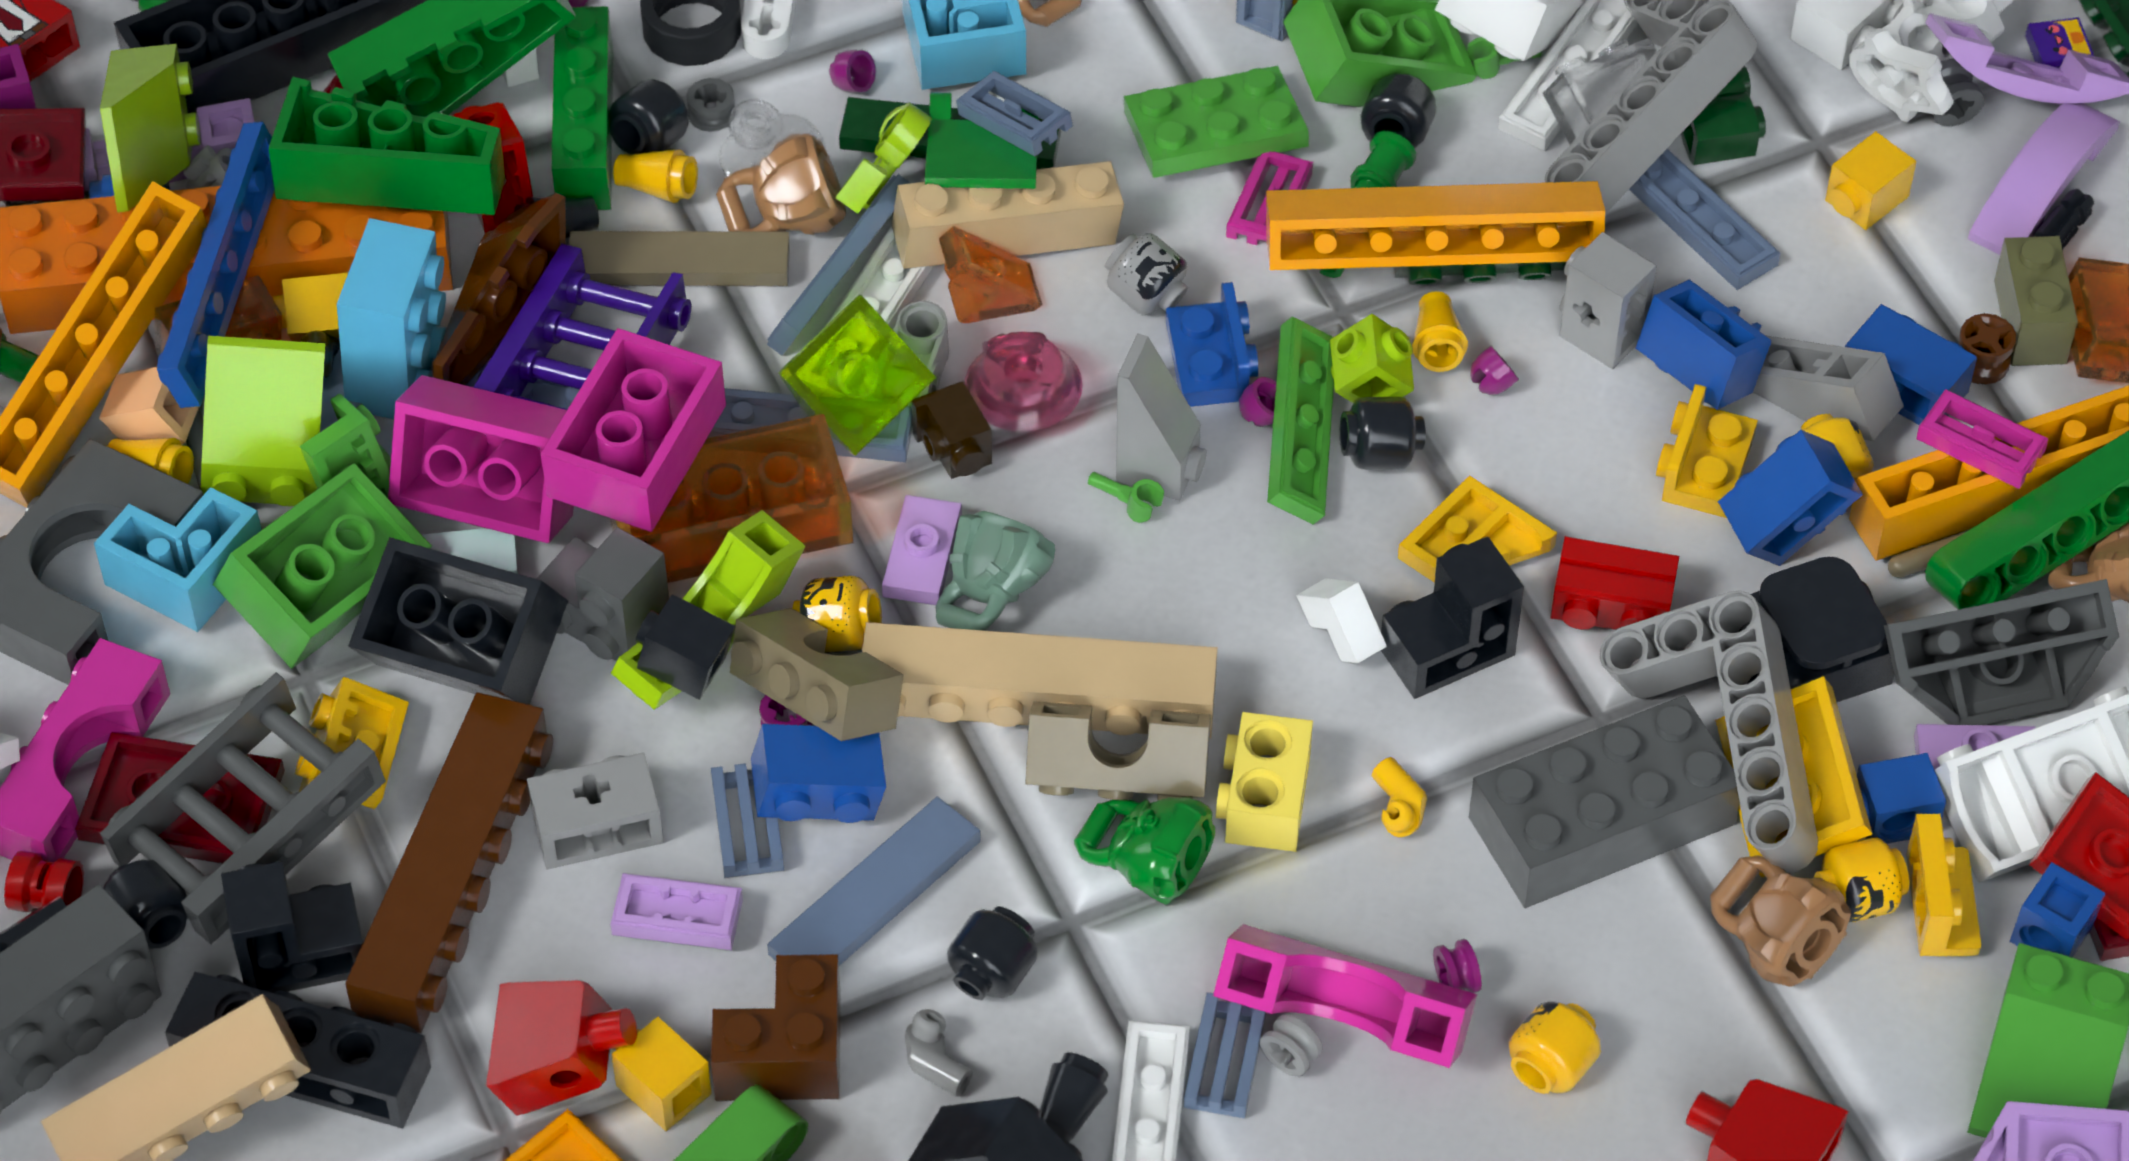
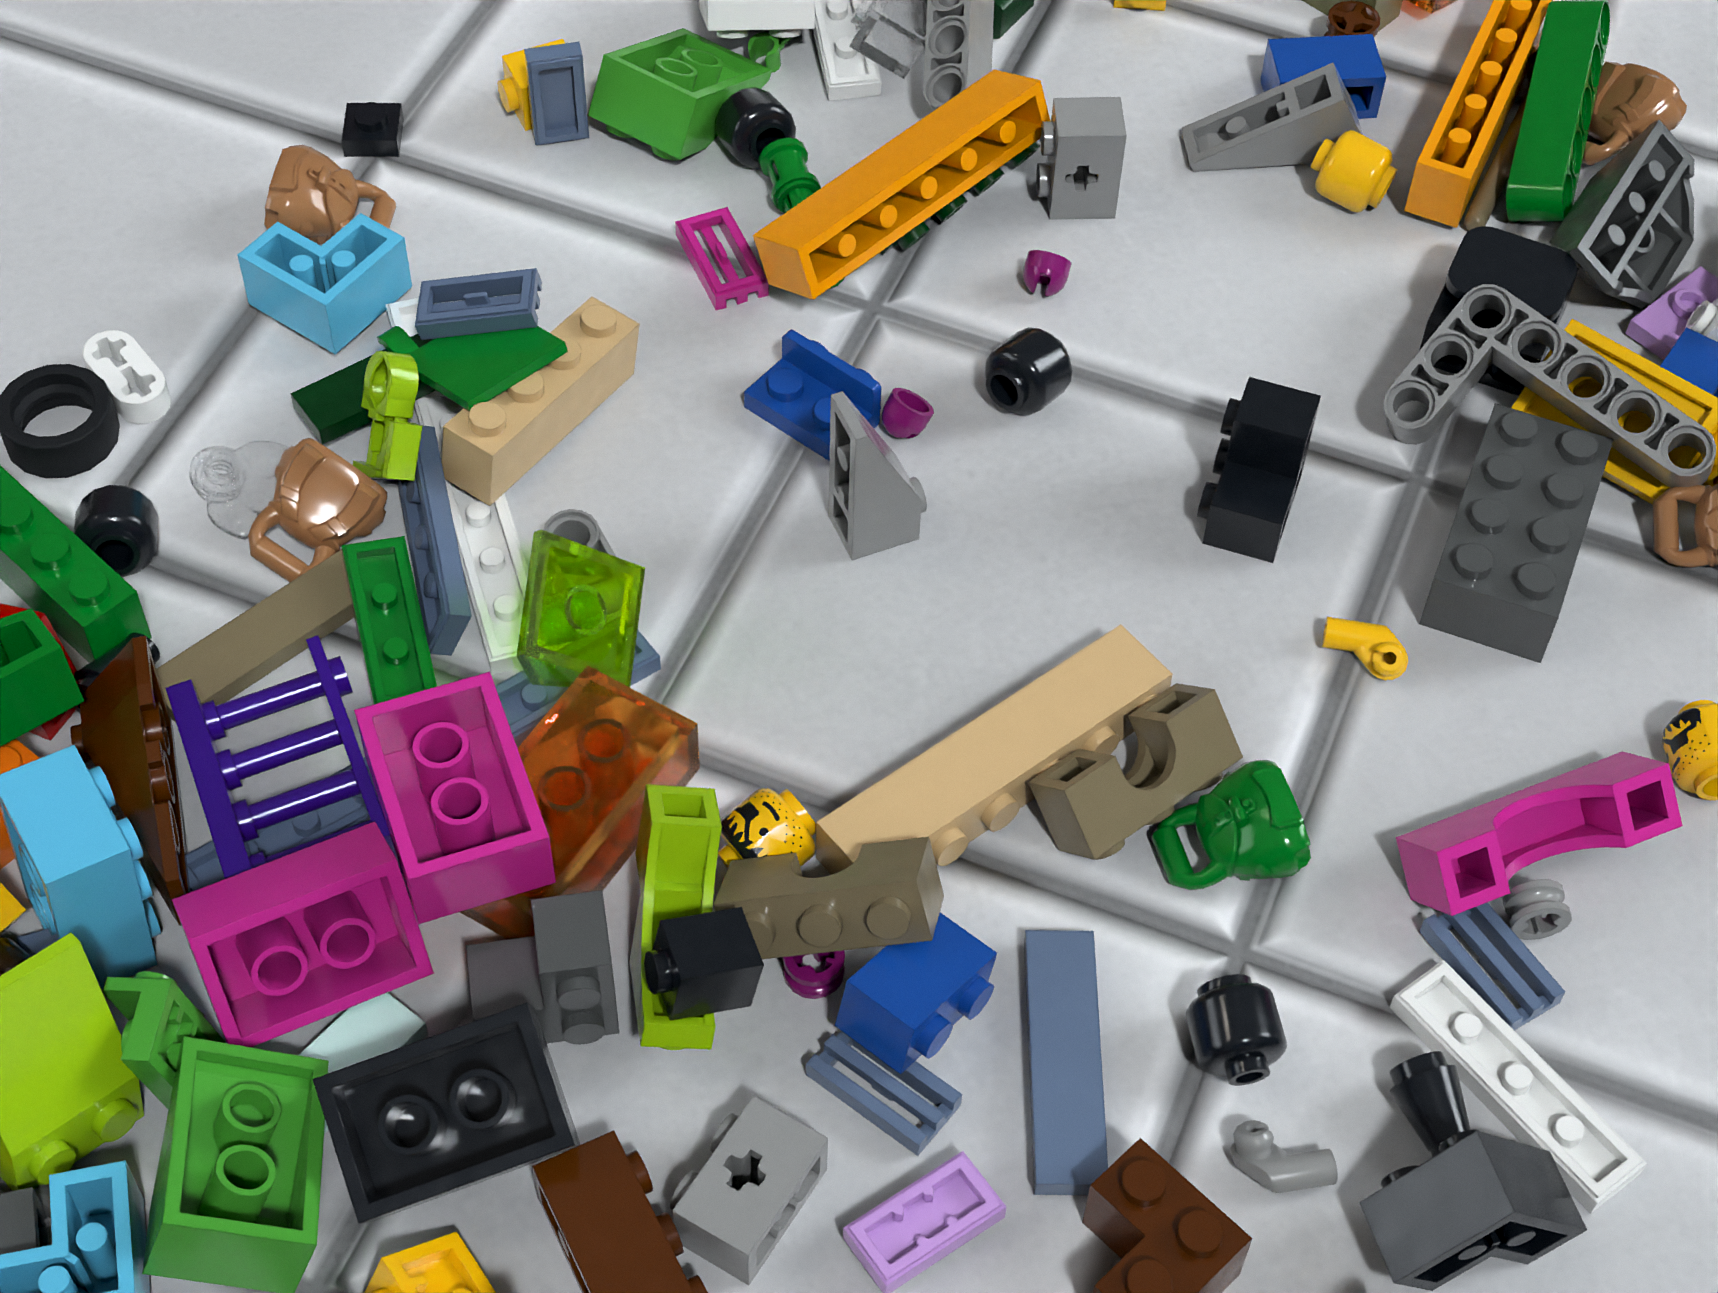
camera: 45 degrees left, 0 degrees up
yellow cone [613,149,698,203] -> none
dark grey bush [686,78,736,132] -> none
magenta hinge [829,50,876,93] -> none
lavender plate [882,495,962,605] -> none
dark brown brick [911,381,992,479] -> none
sand green piece [935,511,1055,631] -> none
clear orange slope [939,226,1043,323] -> none
clear pink piece [964,331,1083,432] -> none
bright green hand [1088,472,1164,523] -> none
light grey head [1105,233,1188,315] -> none
bright green plate [1124,65,1309,178] -> none
light yellow brick [1216,712,1313,852] -> none
bright green tile [1267,316,1334,525] -> none
white piece [1296,578,1387,663] -> none
lime brick [1330,314,1414,403] -> none
yellow wing [1398,475,1557,582] -> none
yellow cone [1412,291,1468,372] -> none
magenta bush [1433,938,1482,993] -> none
red brick [1550,536,1680,630] -> none
sand blue tile [1629,149,1780,290] -> none
blue brick [1636,279,1772,410] -> none
yellow bracket [1656,384,1758,518] -> none
blue brick [1718,430,1863,566] -> none
dark pink tile [1916,389,2048,489] -> none
none -> green tile [342,536,437,705]

